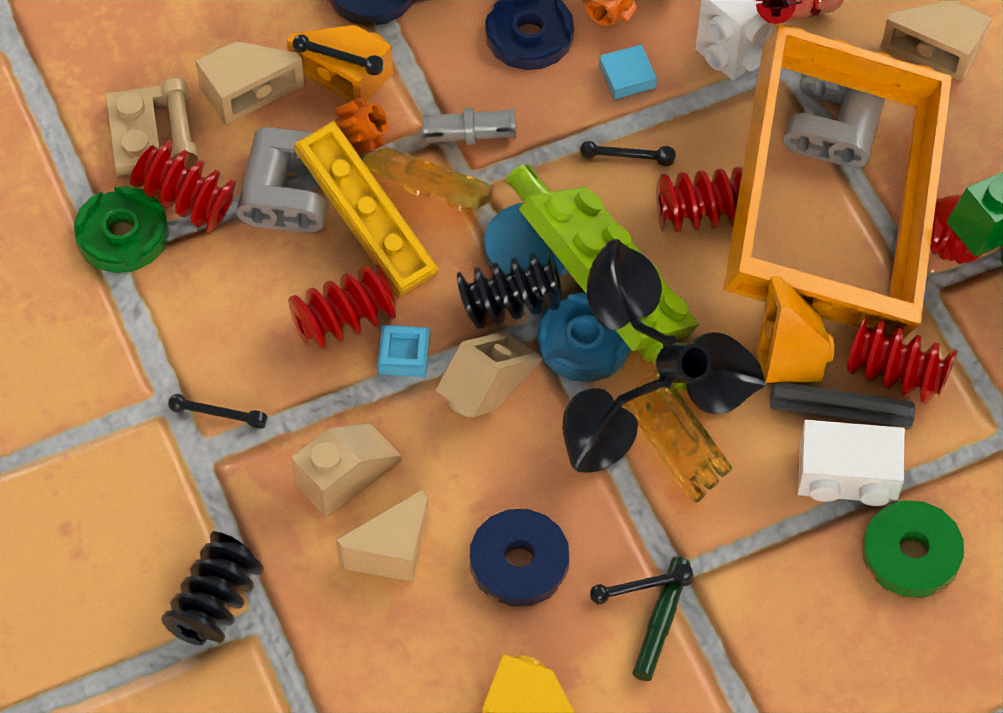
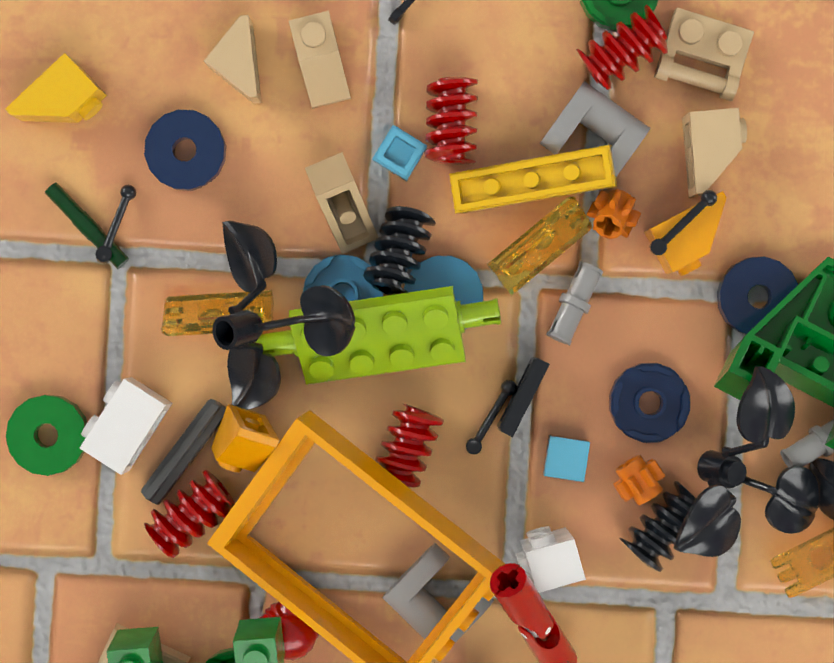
camera: 120 degrees right, 30 degrees up
none -> black tile [497,357,550,437]

